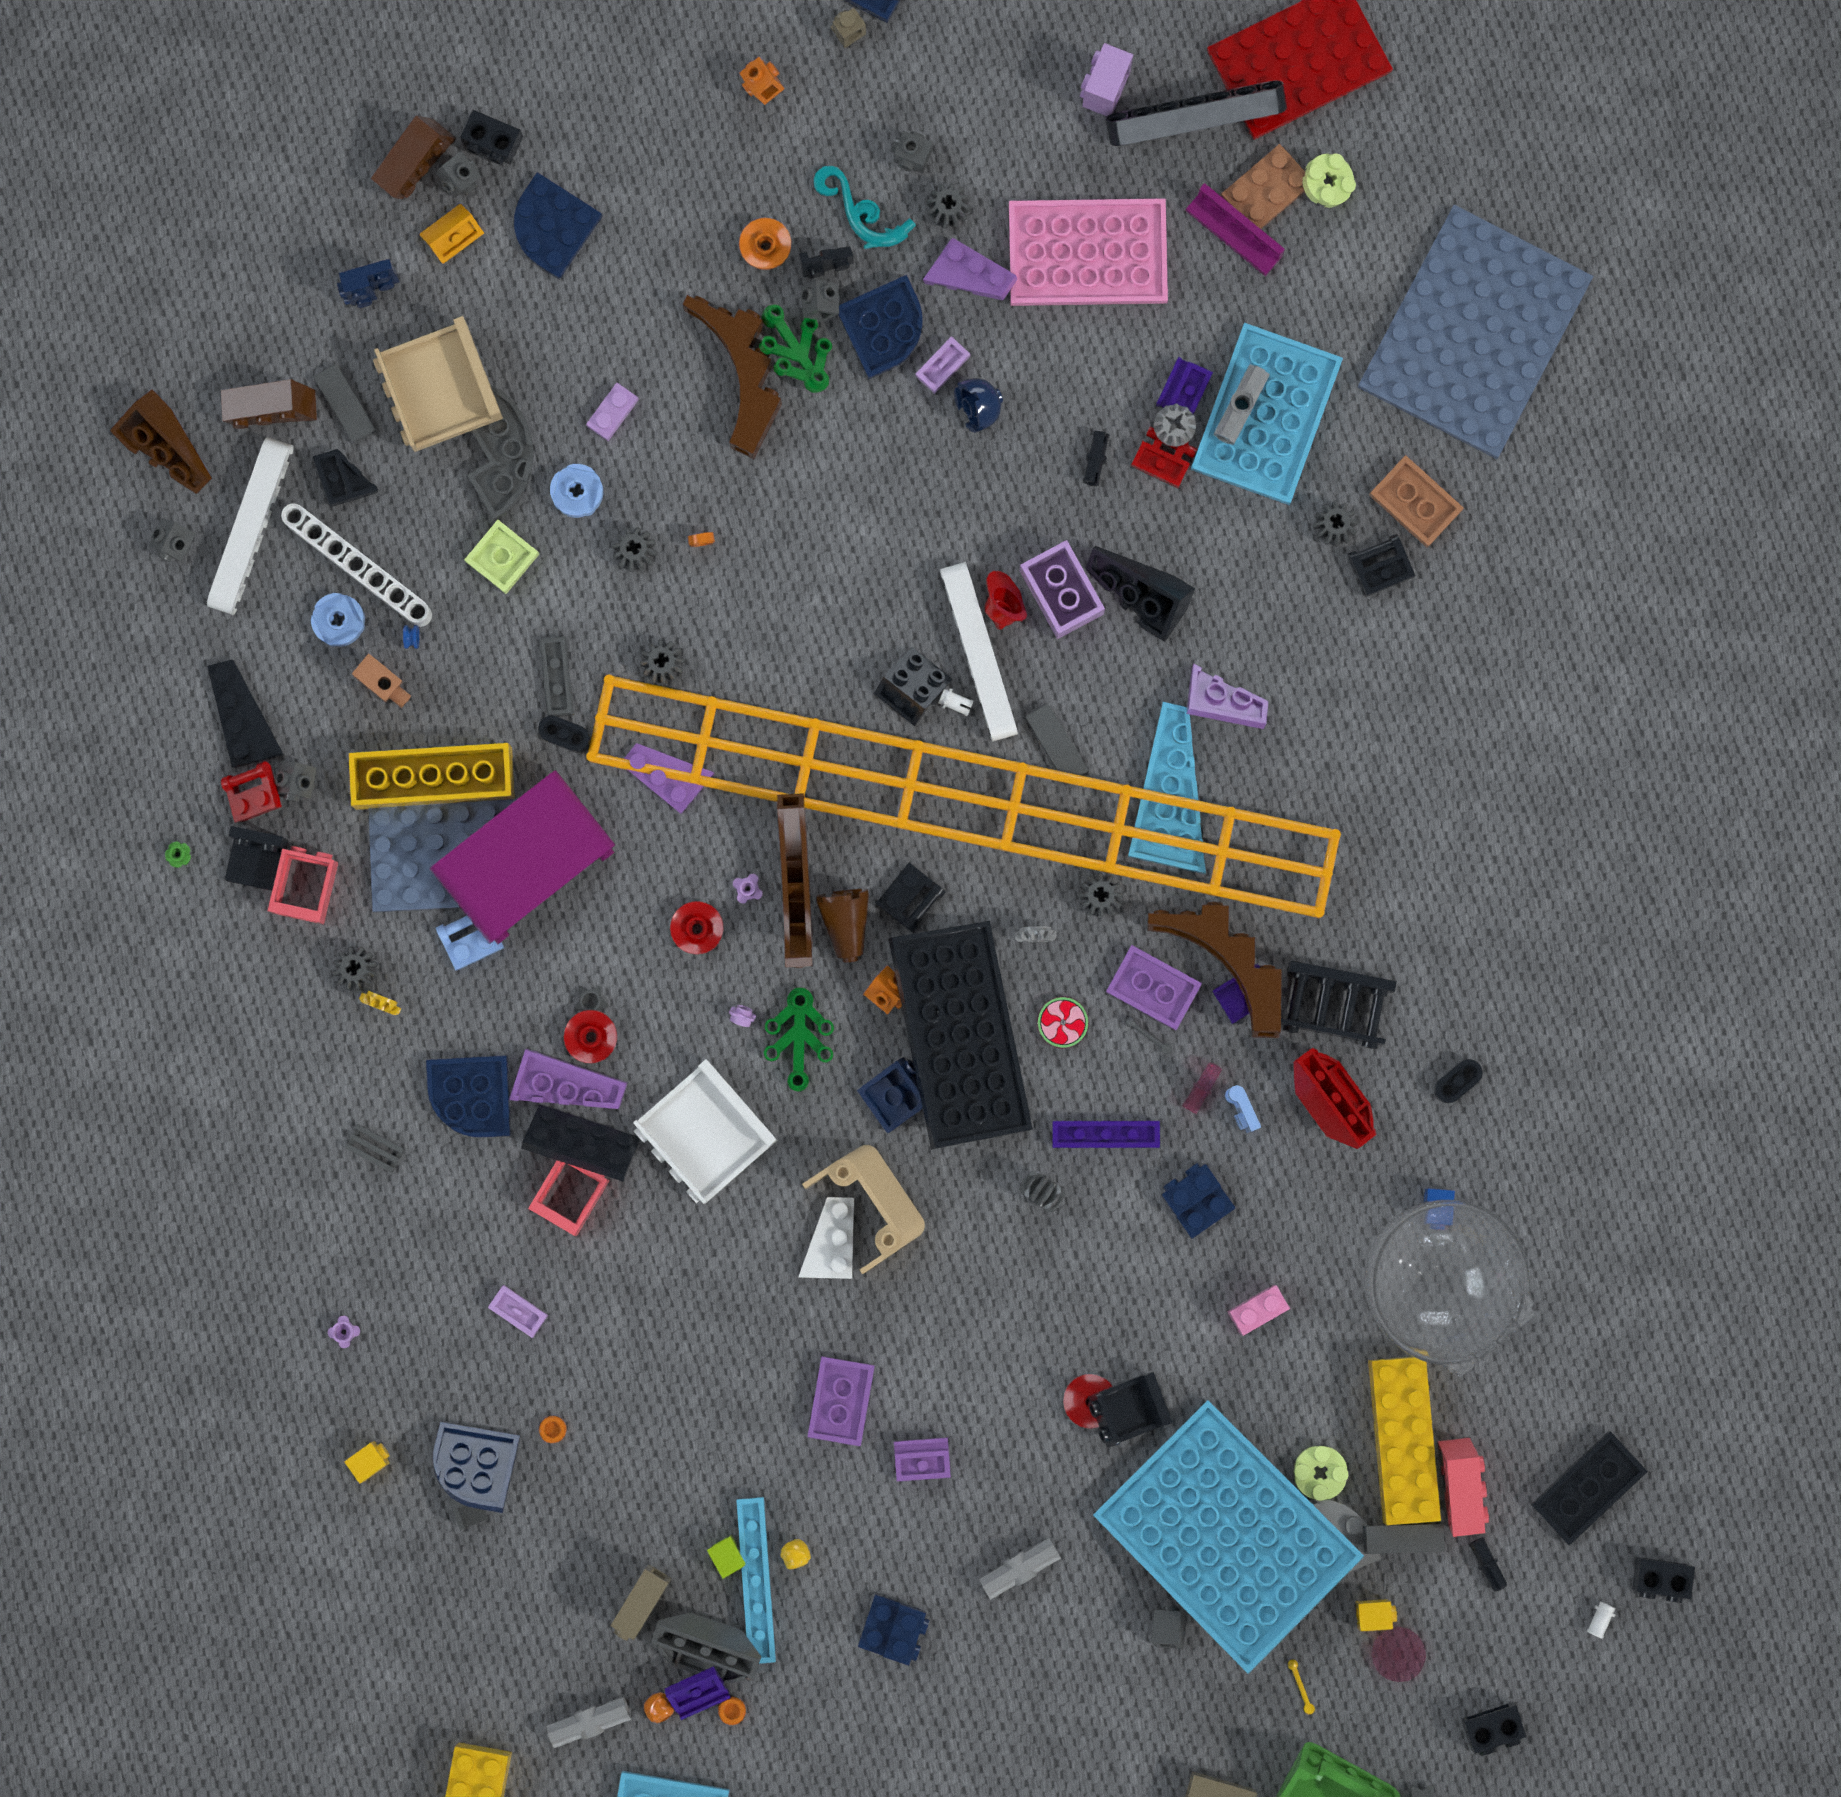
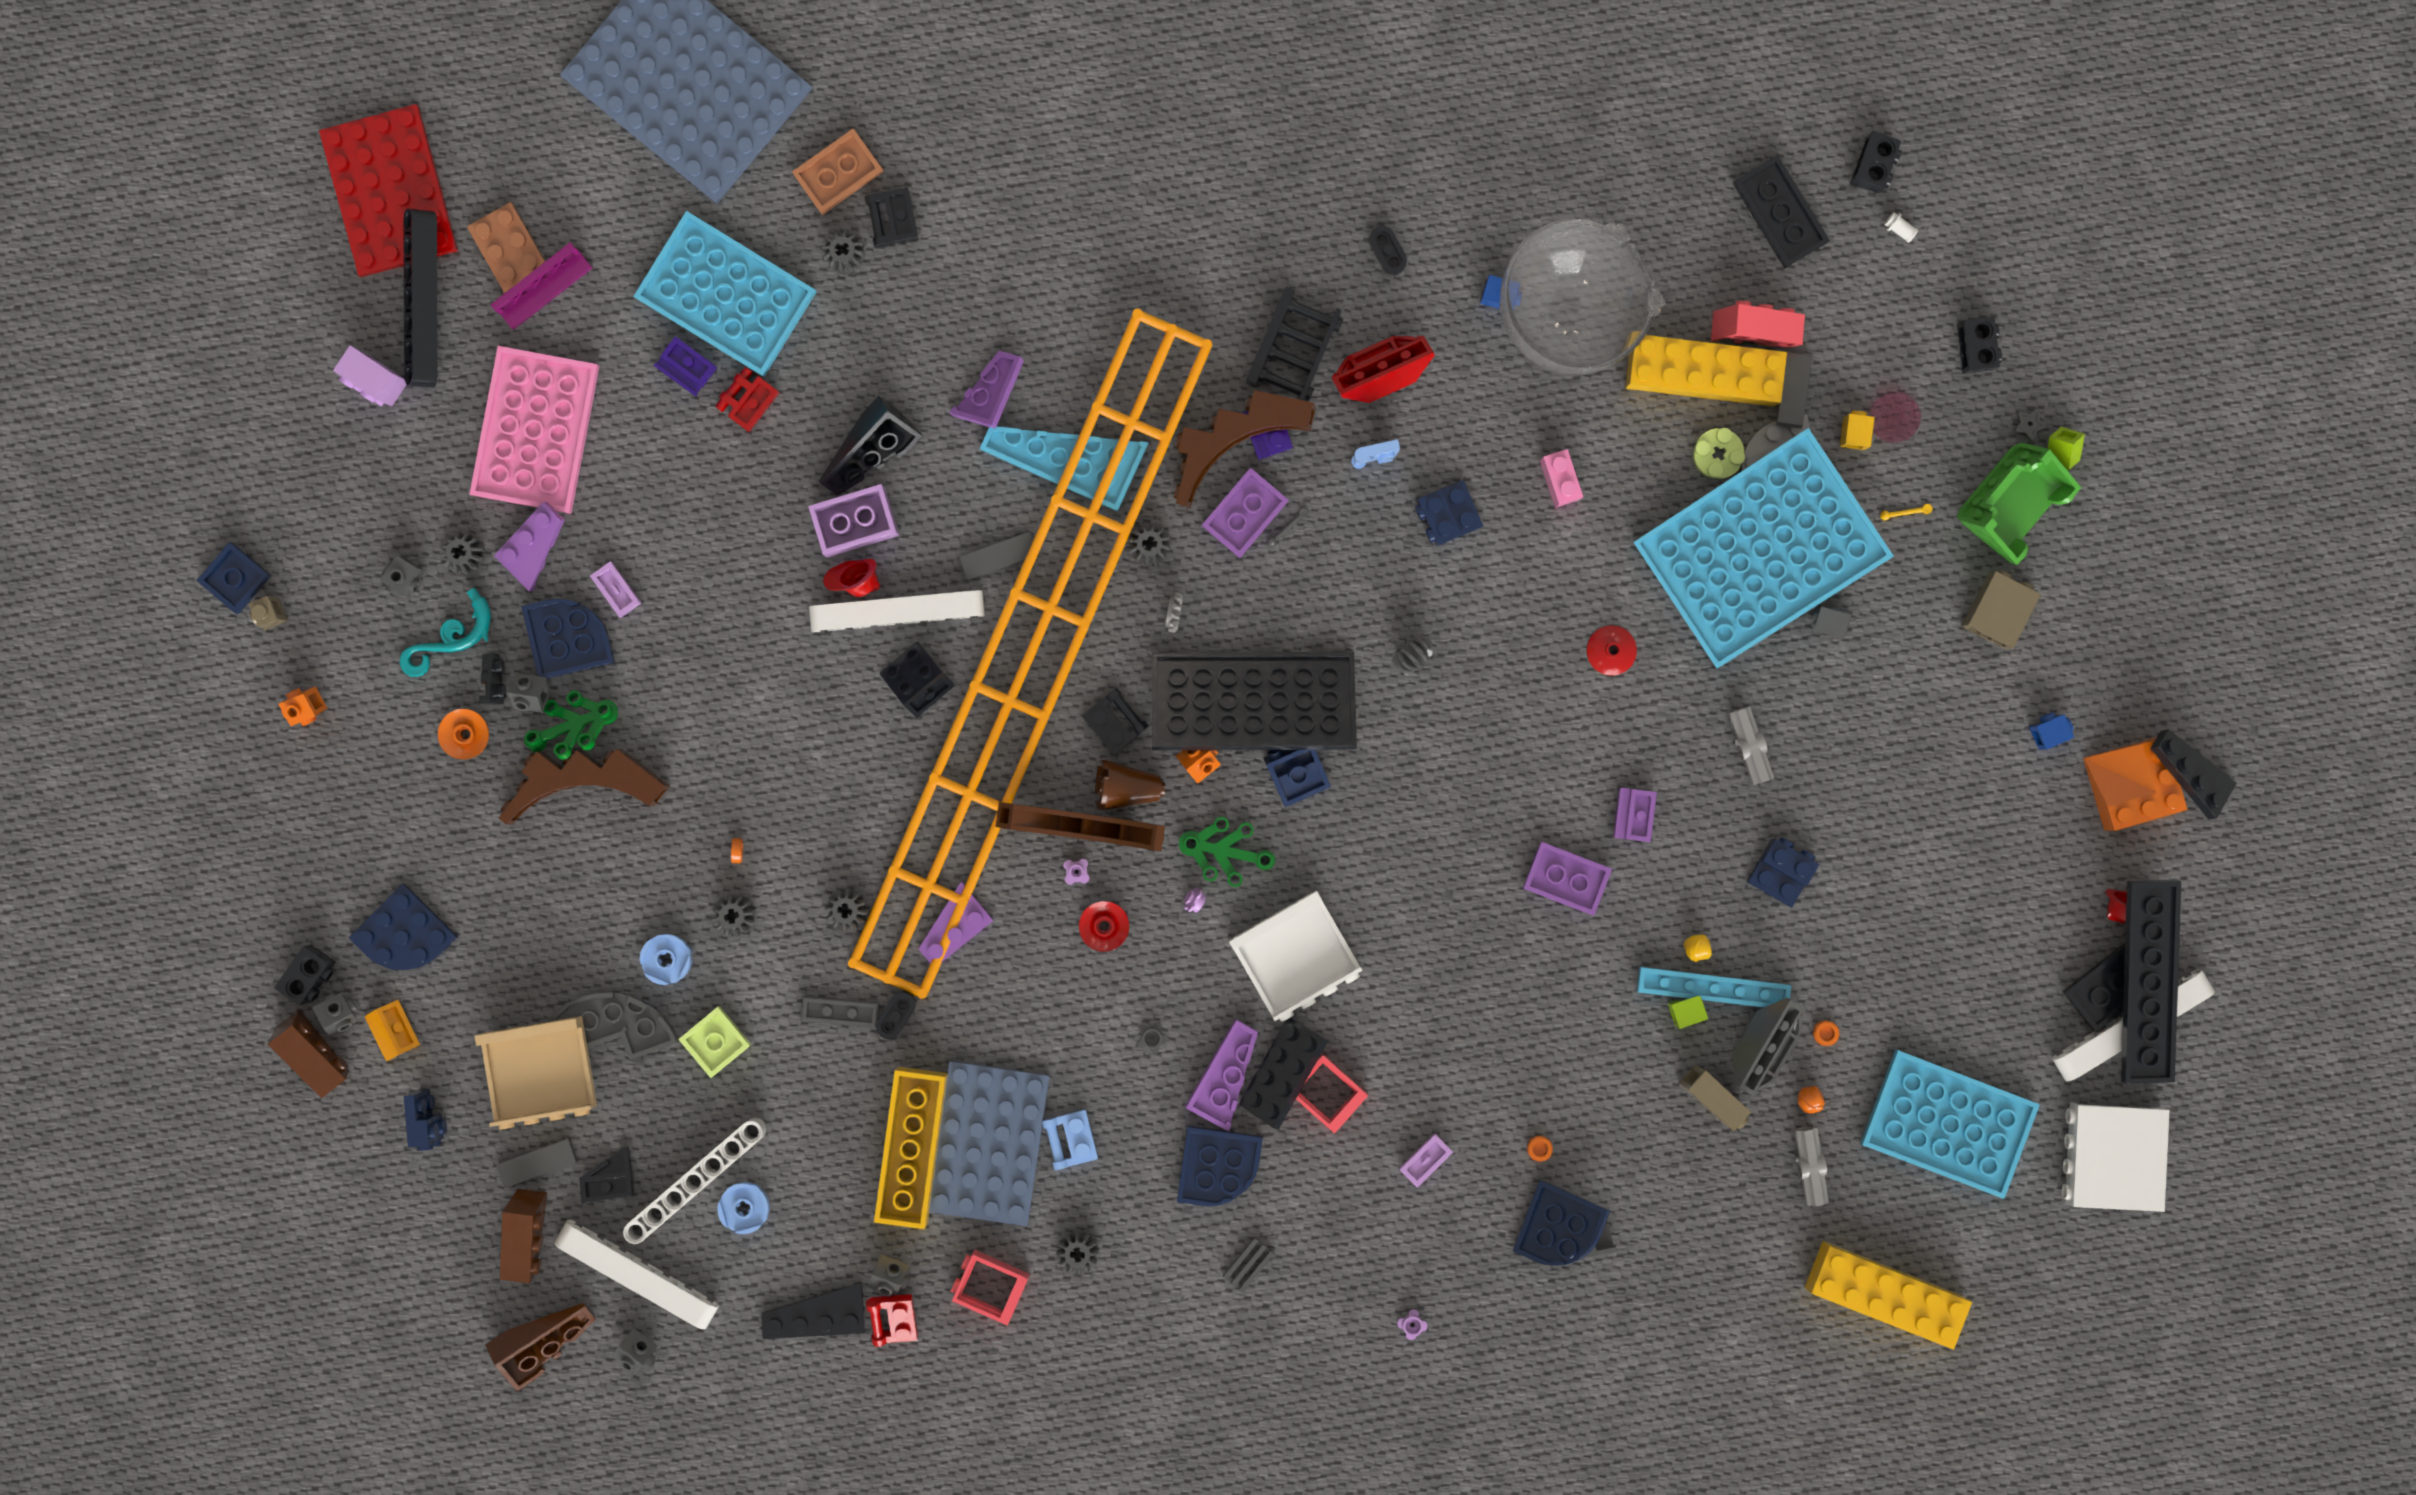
camera: 85 degrees left, 5 degrees up
bright green plate [165,841,191,868] -> none
black bracket [225,826,289,891] -> none
yellow brick [344,1441,390,1484] -> none
nougat torso [352,653,411,708] -> none
yellow gear [359,991,401,1015] -> none
blue bush [403,625,420,649] -> none
magenta windscreen [429,770,615,945] -> none
red dish [564,1010,617,1064] -> none
lavender plate [586,383,639,441] -> none
dark purple plate [664,1666,731,1720] -> none
white wing [799,1197,854,1279] -> none
tan windscreen [802,1145,925,1274] -> none
white pin [938,689,974,716] -> none
dark blue cylinder [954,378,1003,433] -> none
tile [1036,996,1090,1049] -> none
dark purple plate [1052,1121,1160,1148] -> none
black pin [1083,431,1110,486] -> none
black panel [1088,1372,1173,1447] -> none
light grey gear [1154,404,1196,446] -> none
clear pink axle [1182,1062,1222,1115] -> none
light grey piece [1213,364,1270,445] -> none
yellowish green plate [1302,153,1356,208] -> none
black axle [1468,1537,1507,1592] -> none

